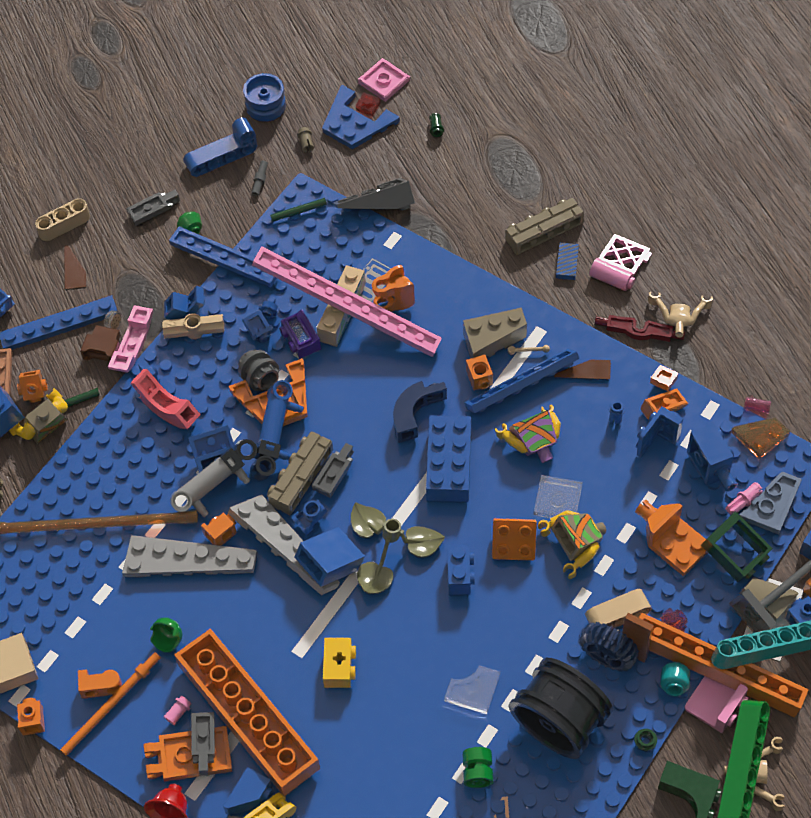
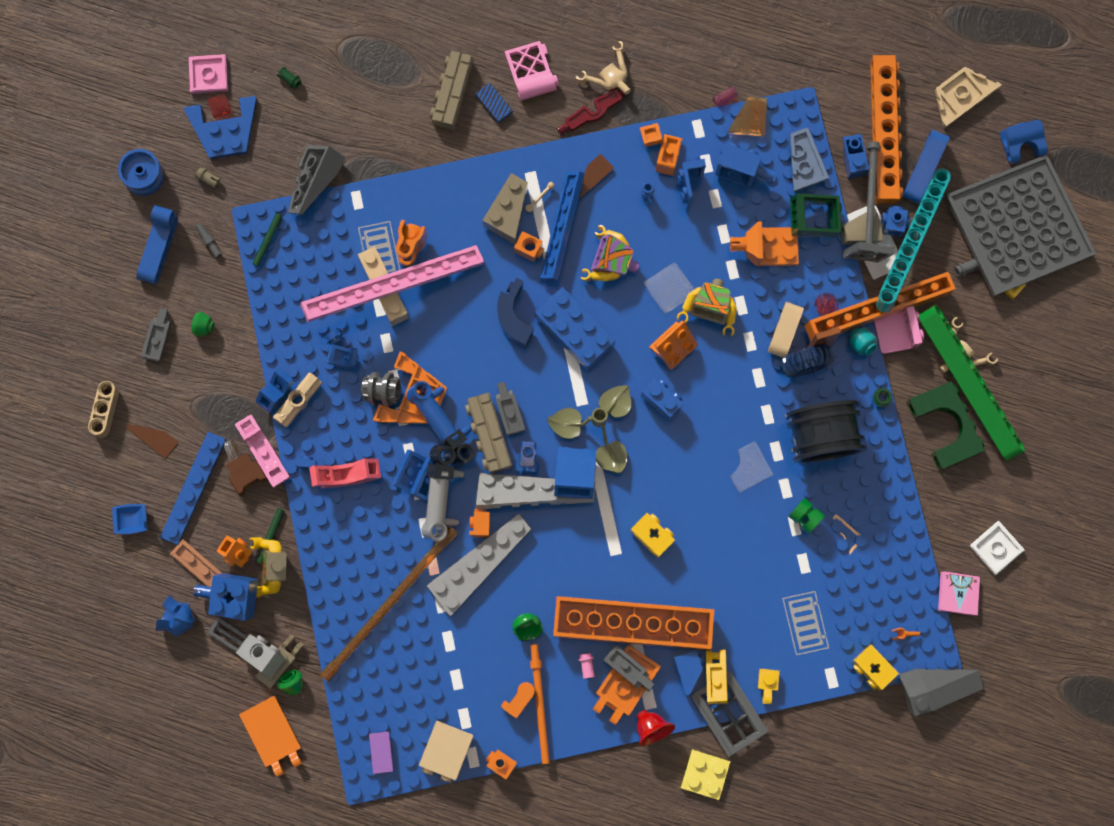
camera: 50 degrees left, 20 degrees up
blue plate [169,226,277,288] -> none
dark purple window [279,309,321,359] -> none
bright pink axle [725,482,763,515] -> none

